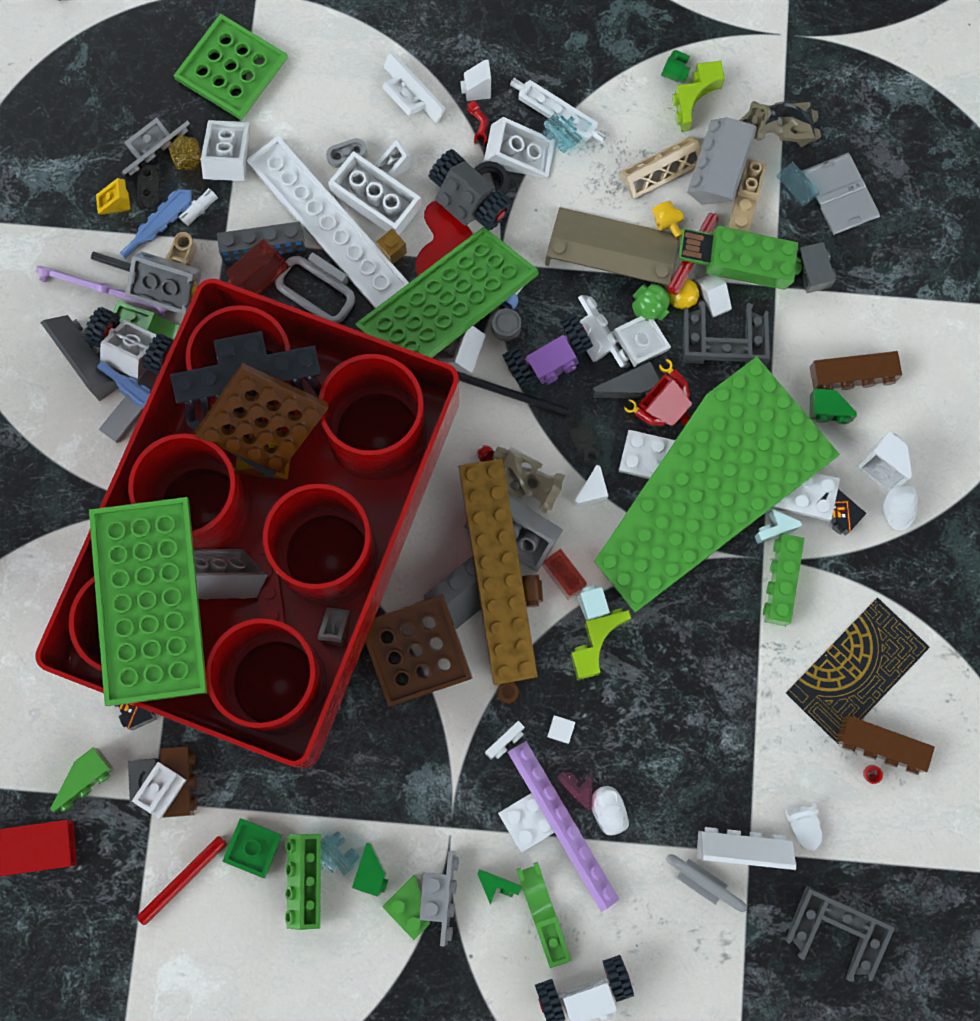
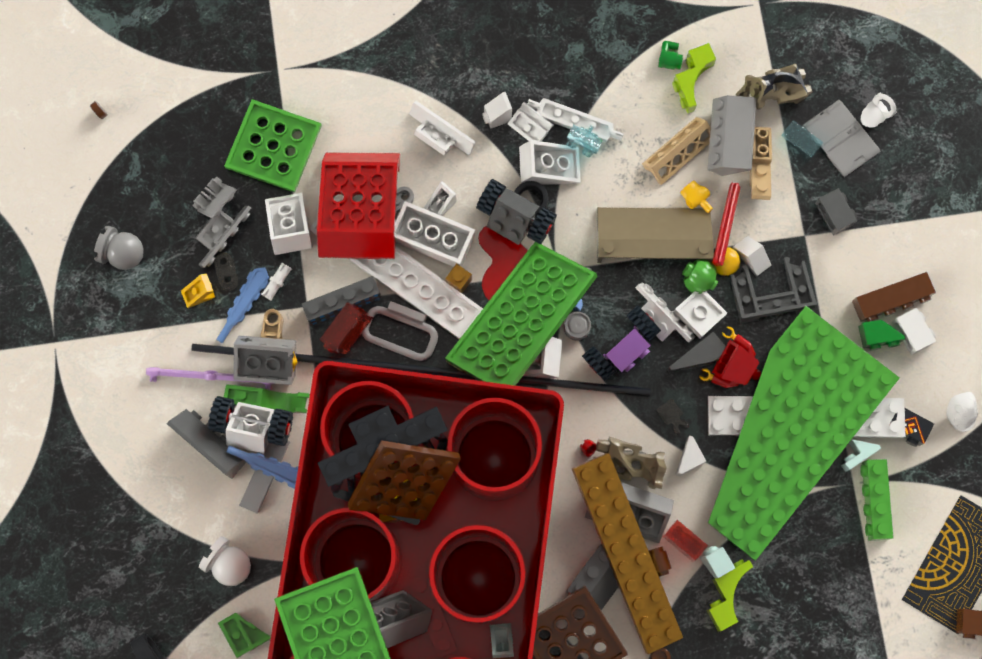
camera: 10 degrees left, 0 degrees up
clear yellow brick [168,136,202,170] -> none
red arm [467,100,489,147] -> none
bright green piece [678,226,802,290] -> none
white slope [857,432,912,492] -> none
none -> light grey tile [94,226,144,270]
none -> light grey hinge [192,177,237,219]
none -> white tile [199,536,251,586]
none -> bright green wing [218,613,271,658]
none -> red slope [317,152,400,259]
none -> white plate [508,102,554,142]
none -> white piece [860,92,897,128]
none -> white brick [892,308,936,355]

